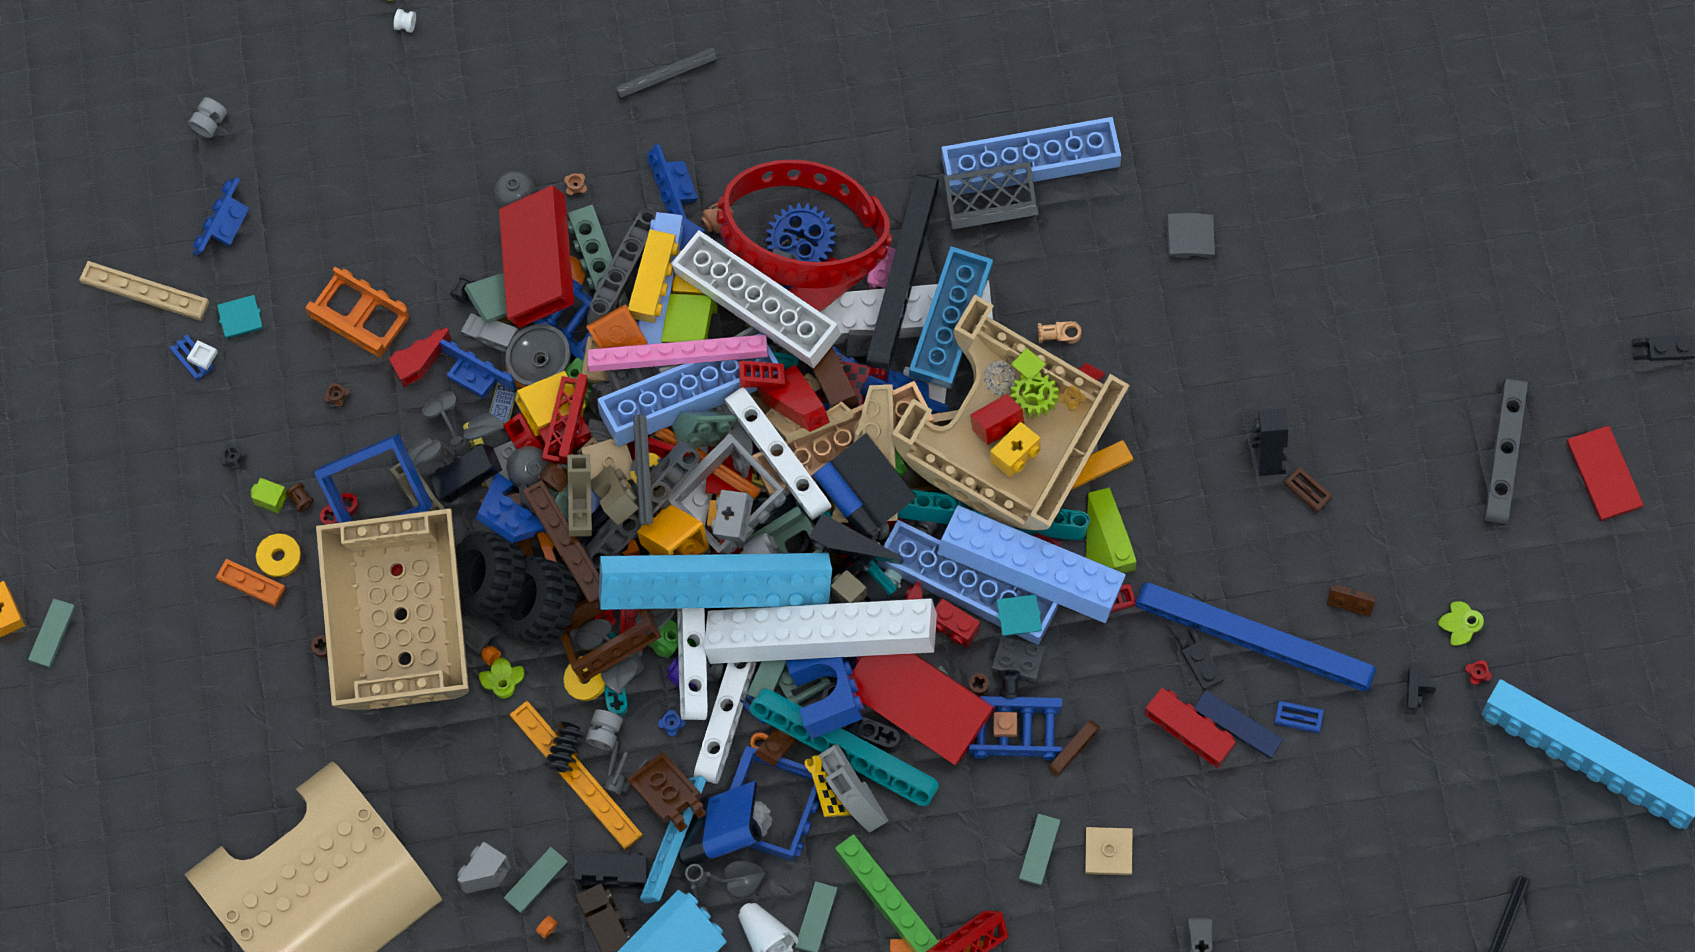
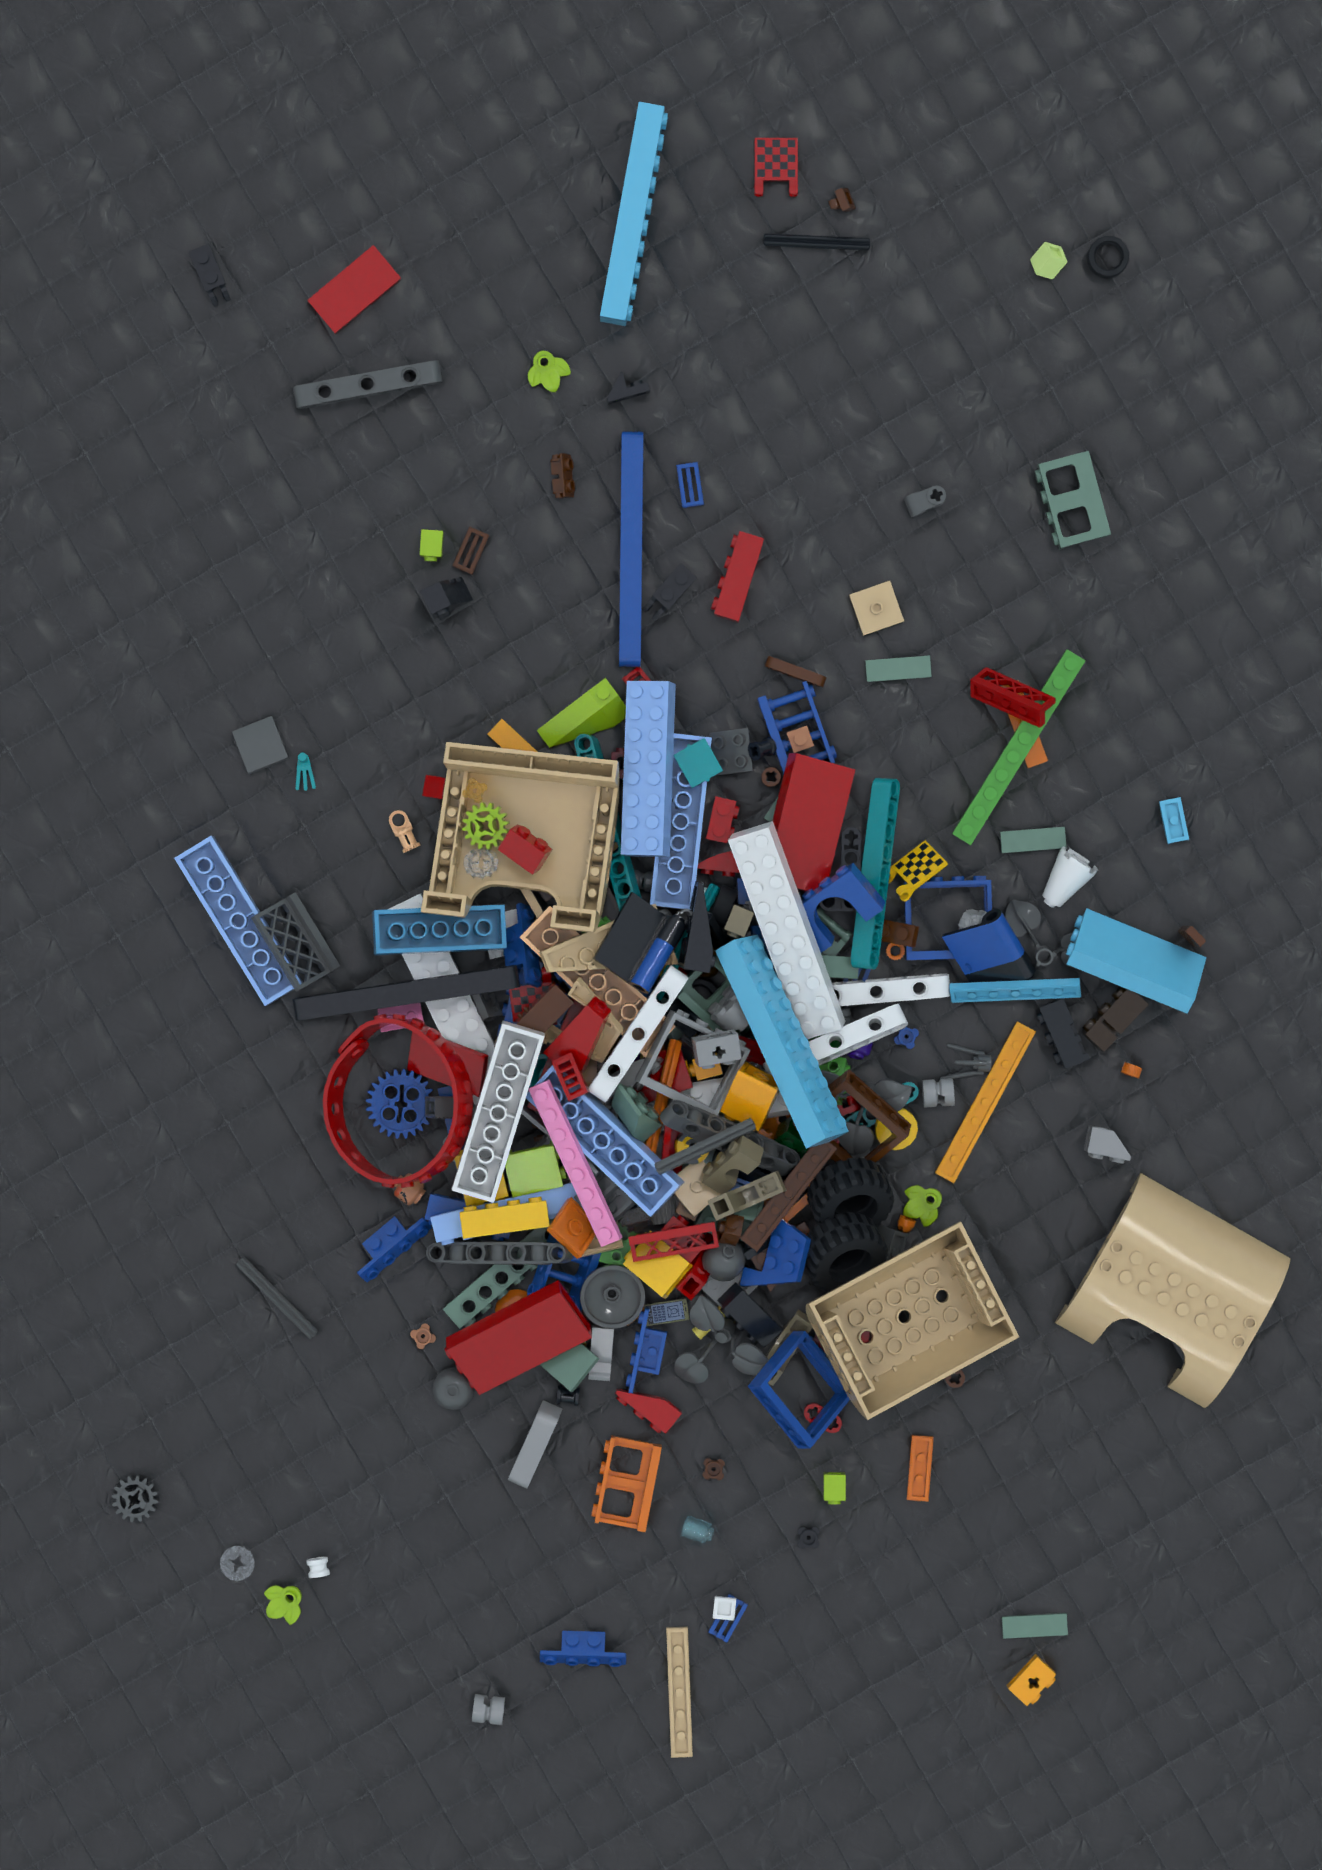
camera: 115 degrees left, 20 degrees up
teal piece [217,295,263,338] -> none
yellow tile [256,533,301,578] -> none
reddish brown bush [286,483,315,512] -> none
sand green tile [504,847,568,914] -> none
black piece [544,721,585,773] -> none
reddish brown tile [626,752,707,832] -> none
light grey slope [818,744,889,833] -> none
yellow brick [990,422,1041,478] -> none
lime sticker [1011,348,1046,379] -> none
dark blue tile [1194,691,1283,759] -> none
red plate [1465,660,1492,685] -> none
none -> teal piece [295,752,316,791]
none -> lime brick [420,529,444,562]
none -> light grey beam [508,1400,563,1489]
none -> clear light blue brick [680,1515,715,1544]
none -> red flag [754,138,798,197]

